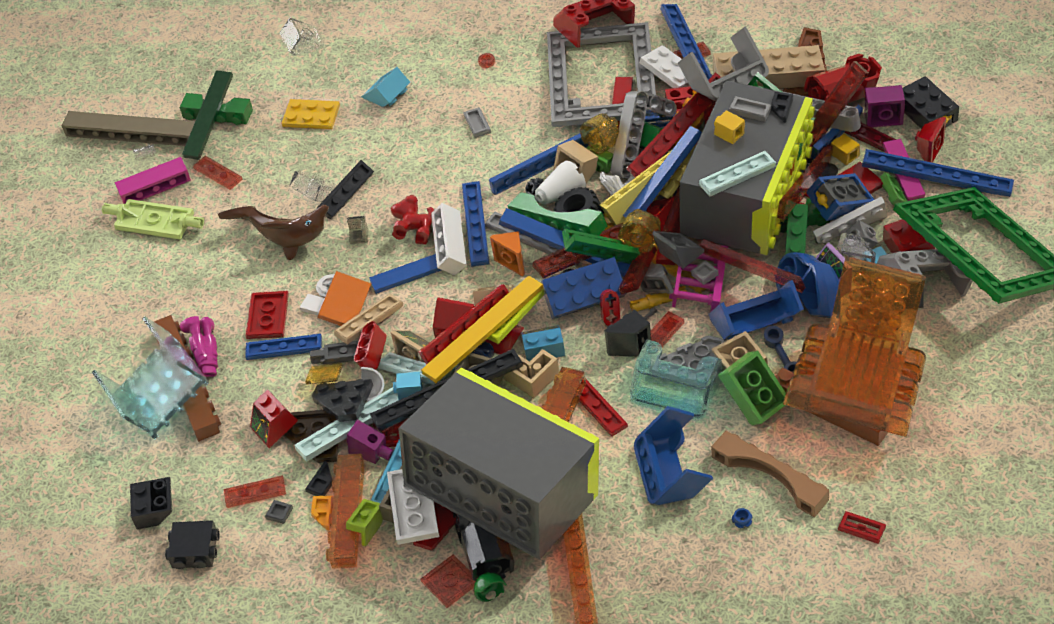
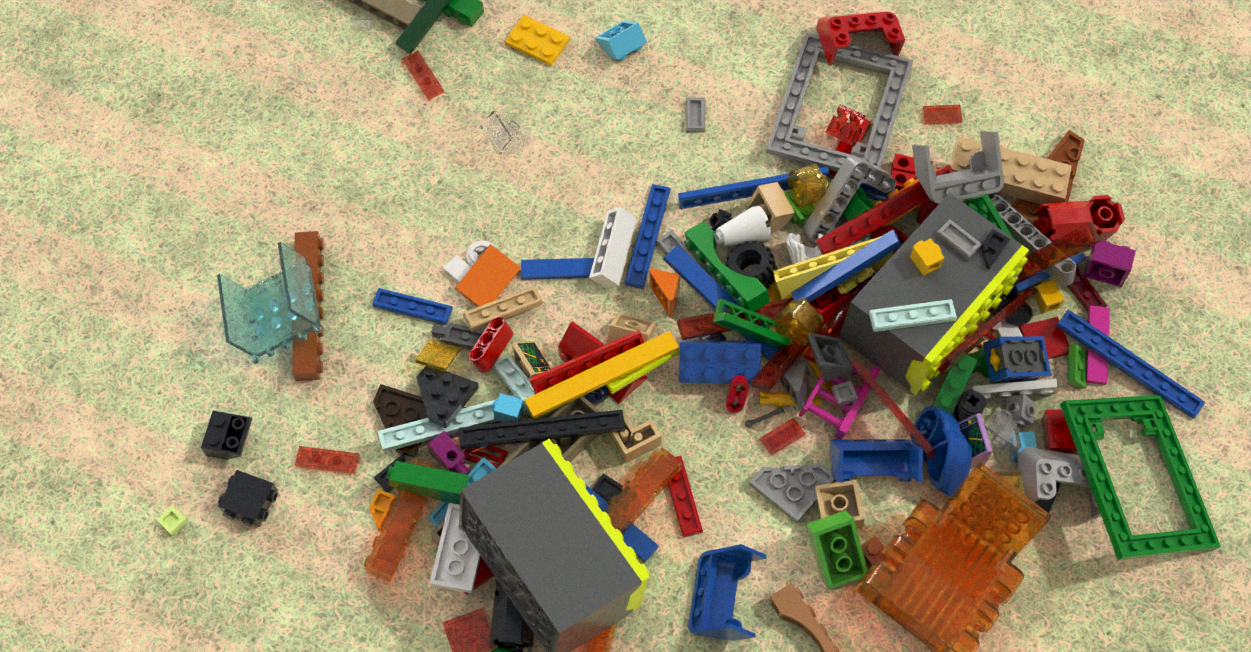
camera: 15 degrees right, 15 degrees up
yellowish green plate [102,199,204,240] -> none
dark pink brick [114,157,191,204] -> none
dark pink piece [180,316,218,377] -> none
reddish brown animal [217,205,329,260] -> none
red tile [246,291,289,339] -> none
red slope [250,389,298,449] -> none
dark grey tile [265,500,293,524] -> none
black tile [317,160,374,219] -> none
lime panel [346,499,383,547] -> none
clear smoke panel [347,216,368,244] -> none
white helmet [361,367,384,401] -> none
red animal [391,195,434,245] -> none
clear red tile [478,53,495,68] -> none
dark azure slope [521,325,565,362] -> none
black slope [604,310,652,357] -> none
clear light blue windscreen [629,339,722,421] -> none
white plate [639,45,689,88] -> none
blue tile [660,4,712,80] -> none
dark blue piece [764,325,804,377] -> none
black piece [903,76,959,129] -> none
red slope [915,117,946,163] -> none
none -> yellowish green plate [157,506,187,536]
none -> green slope [386,461,470,505]
none -> clear red plate [825,104,865,146]
none -> black piece [954,390,986,422]

